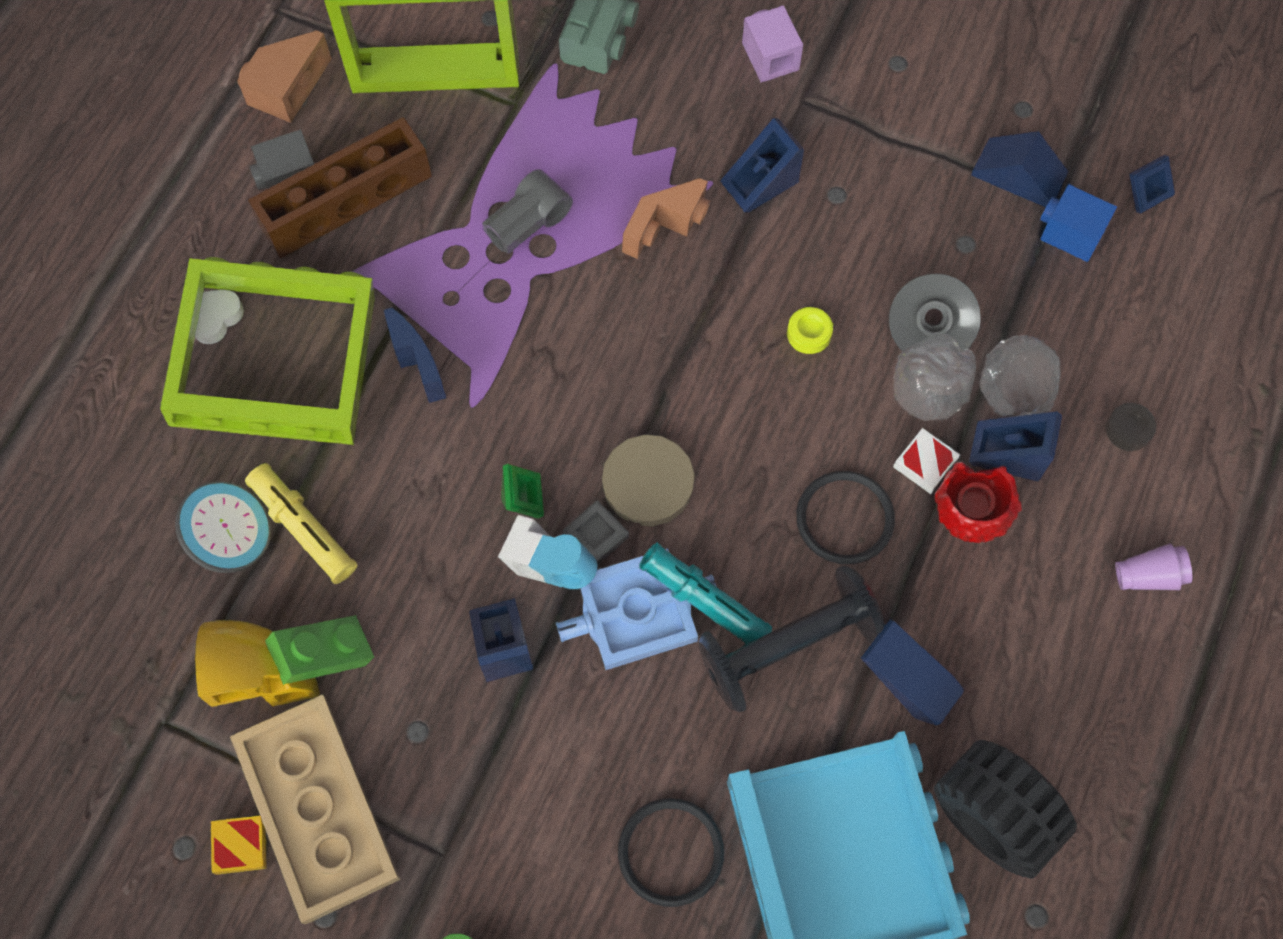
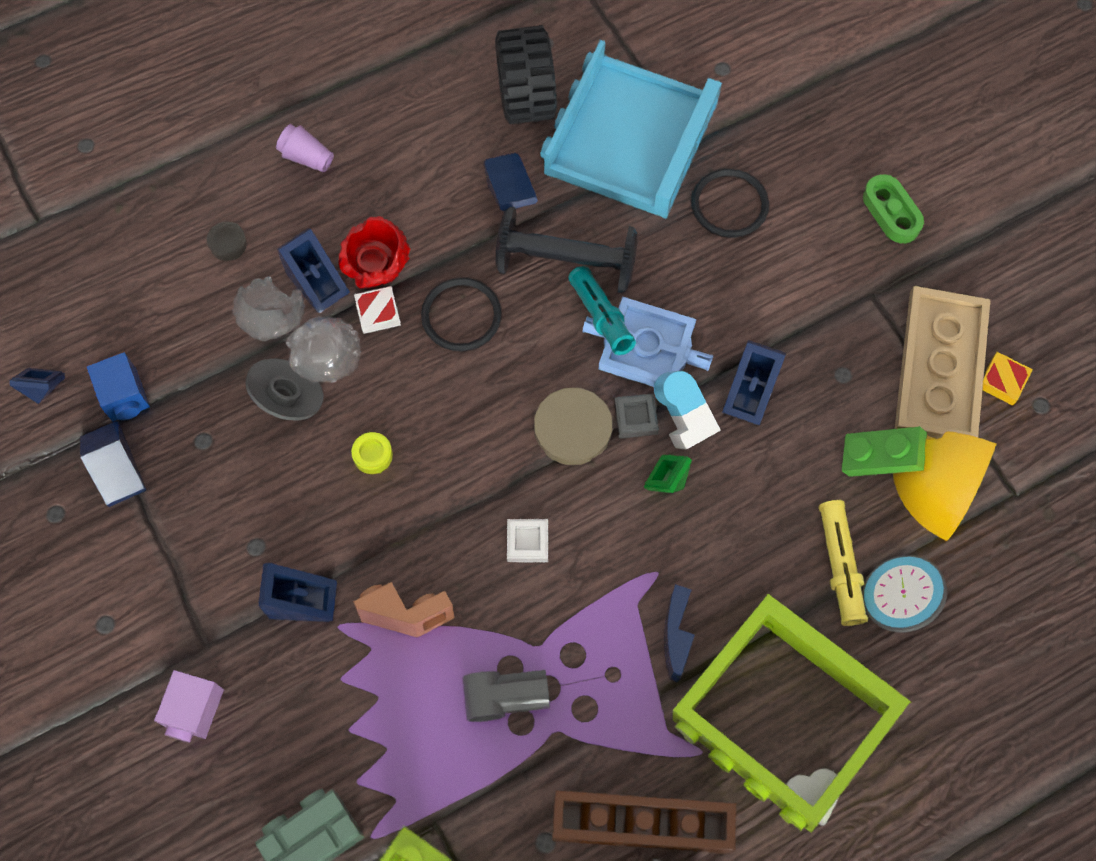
camera: 145 degrees left, 0 degrees up
none -> white tile [507,519,548,562]

